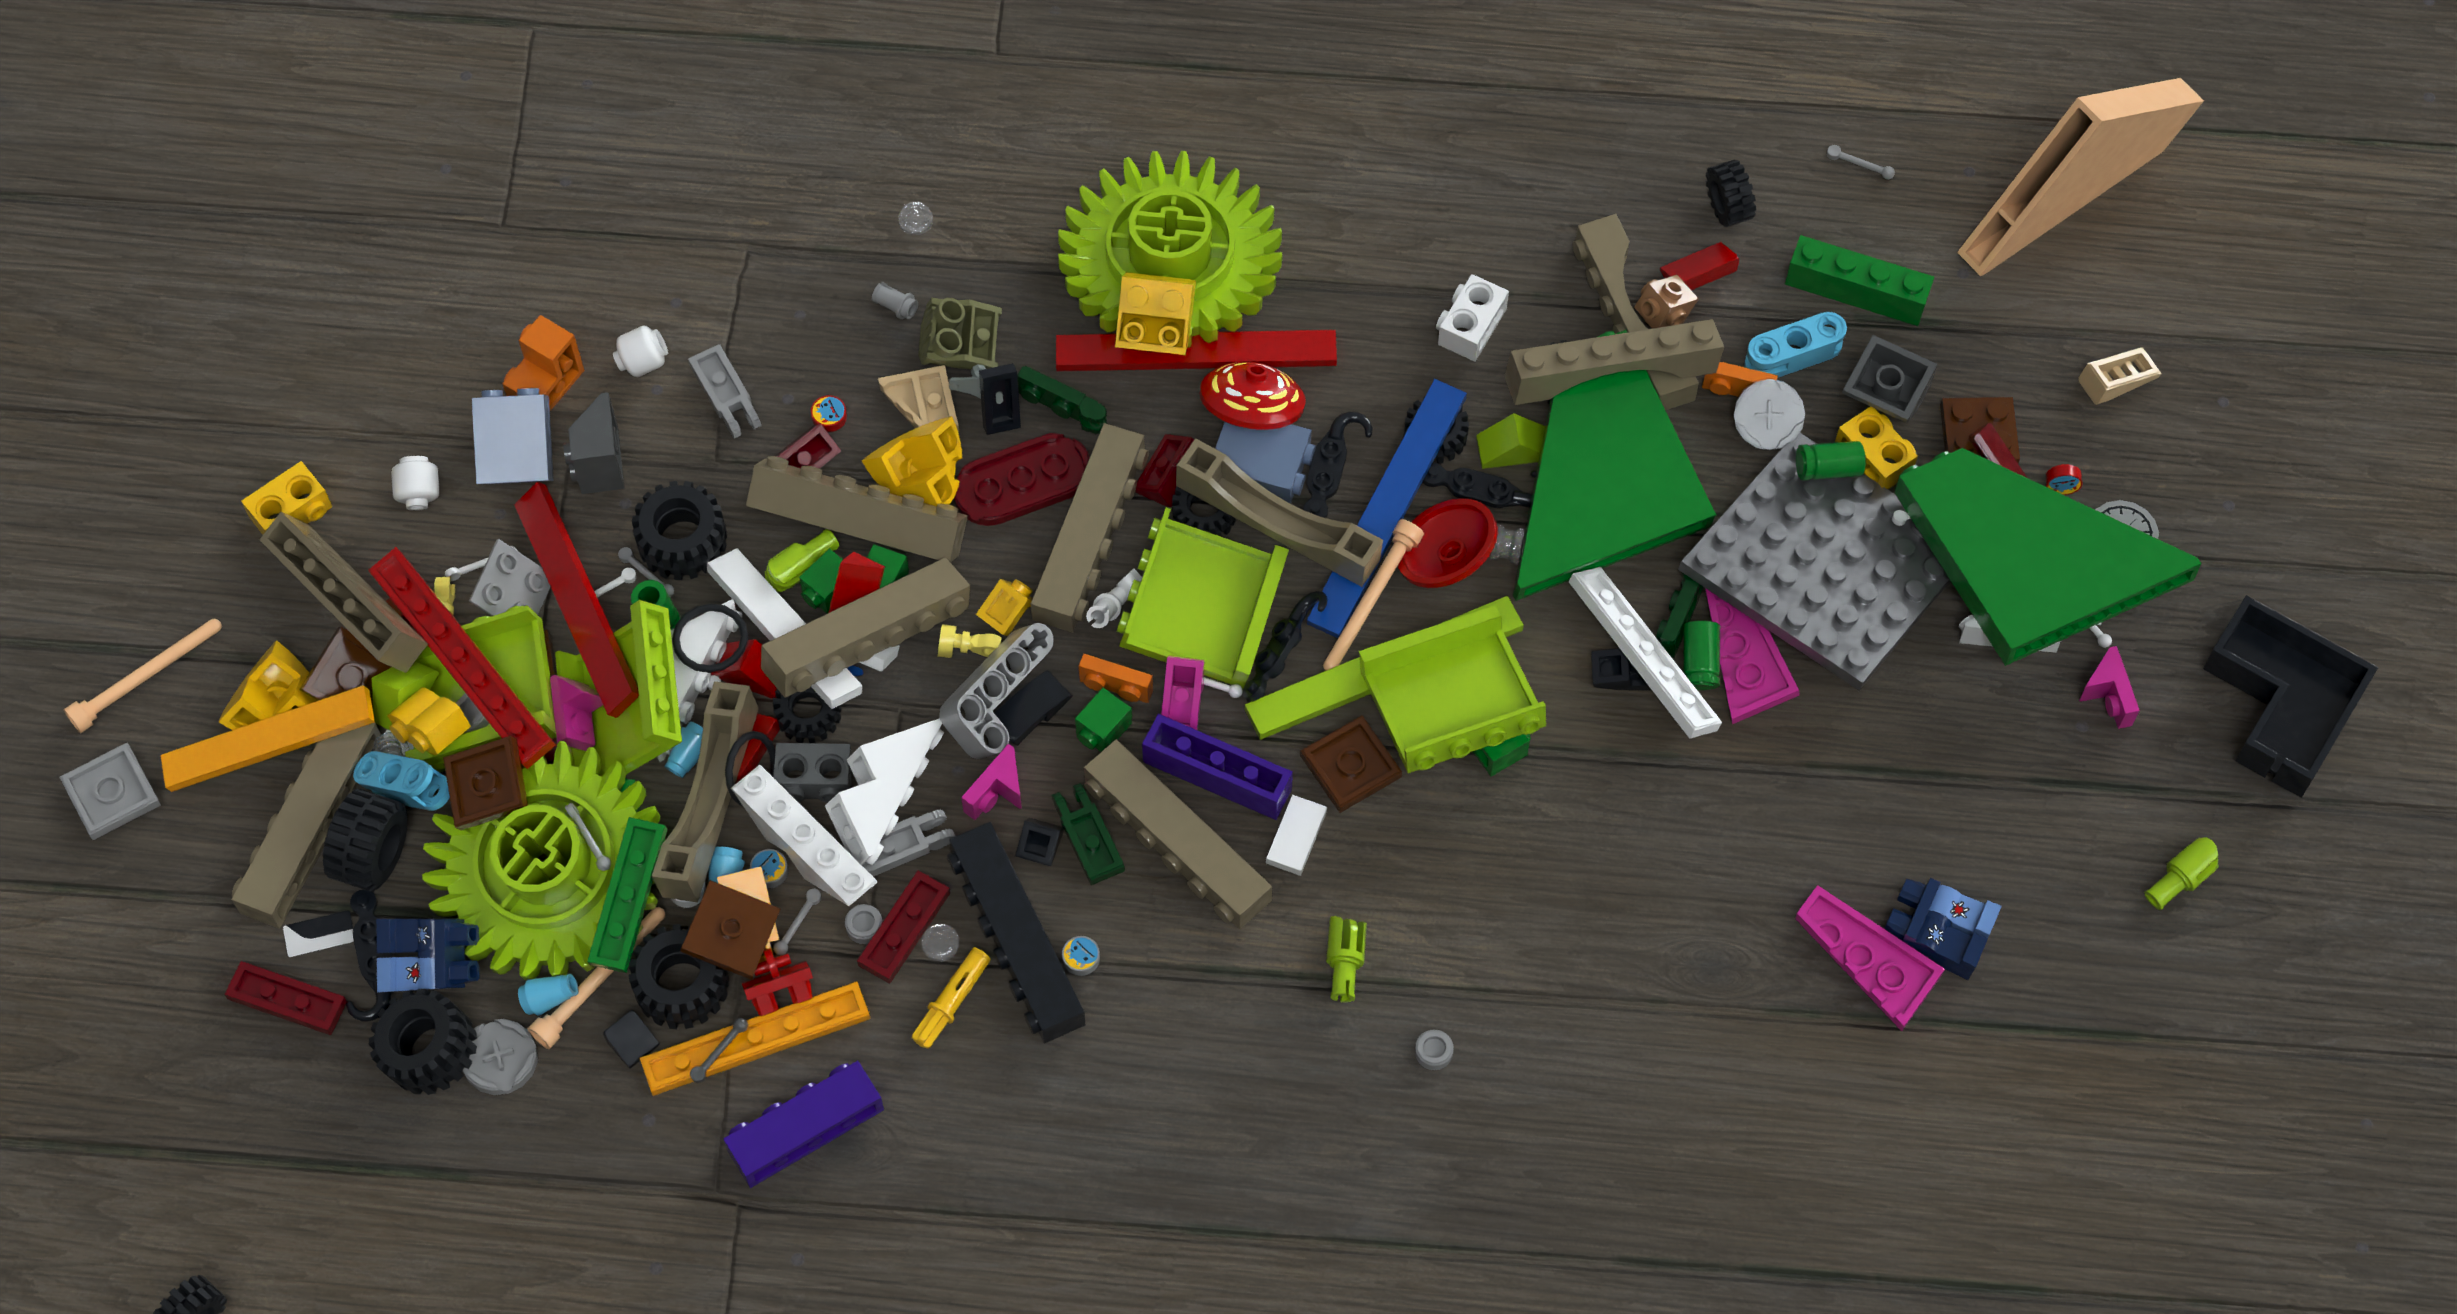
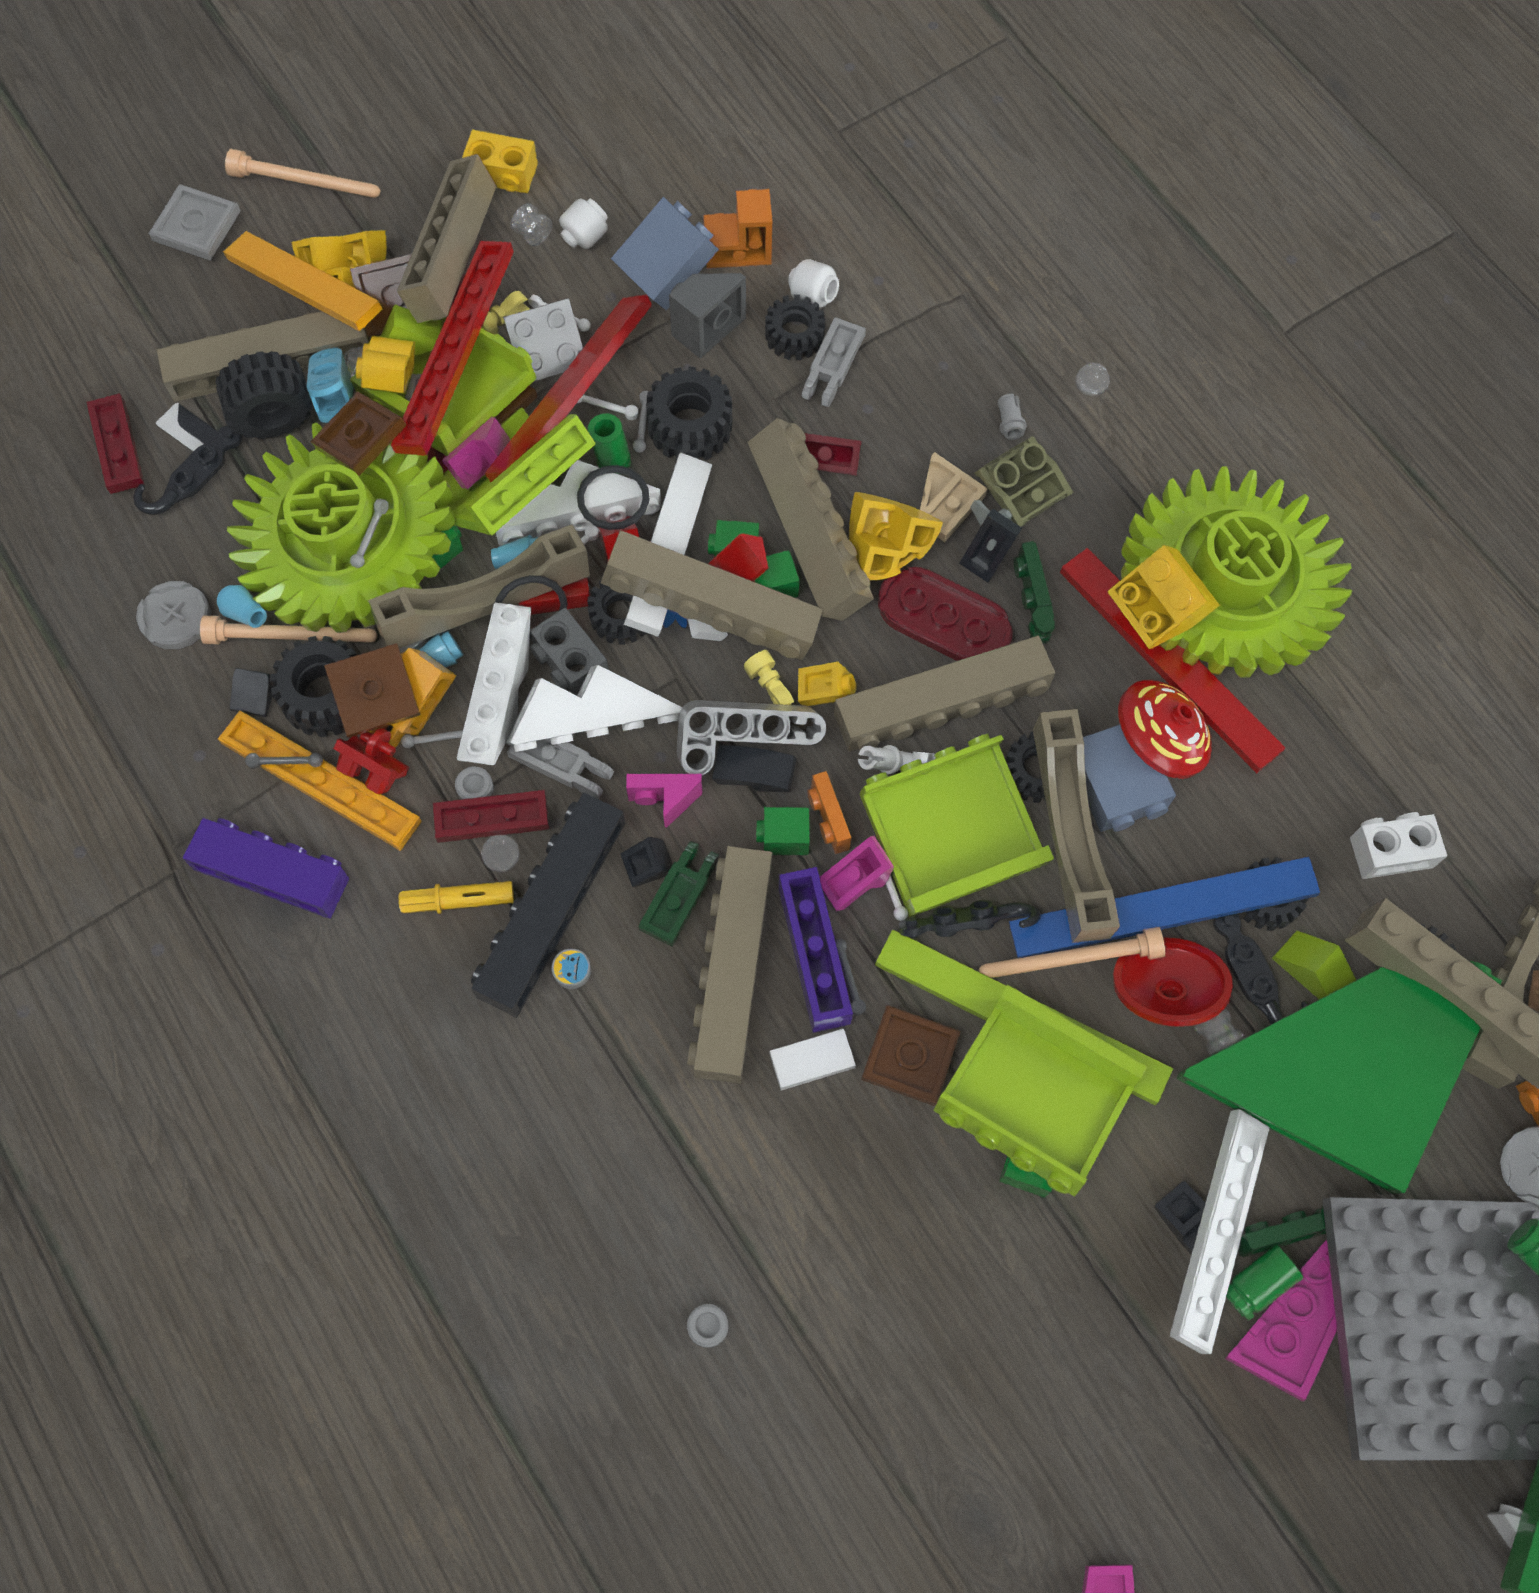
camera: 50 degrees right, 5 degrees up
black tyre [369,989,477,1095] -> none
dark blue hips [376,919,479,992] -> none
green plate [587,817,668,973] -> none
tile [750,849,788,888] -> none
lime arm [765,529,839,592] -> none
tile [811,395,847,432] -> none
dark red slope [1135,434,1194,507] -> none
black piece [1303,412,1373,518] -> none
lime arm [1326,916,1367,1002] -> none
none -> clear wheel [510,203,552,246]
none -> black tyre [765,294,825,361]

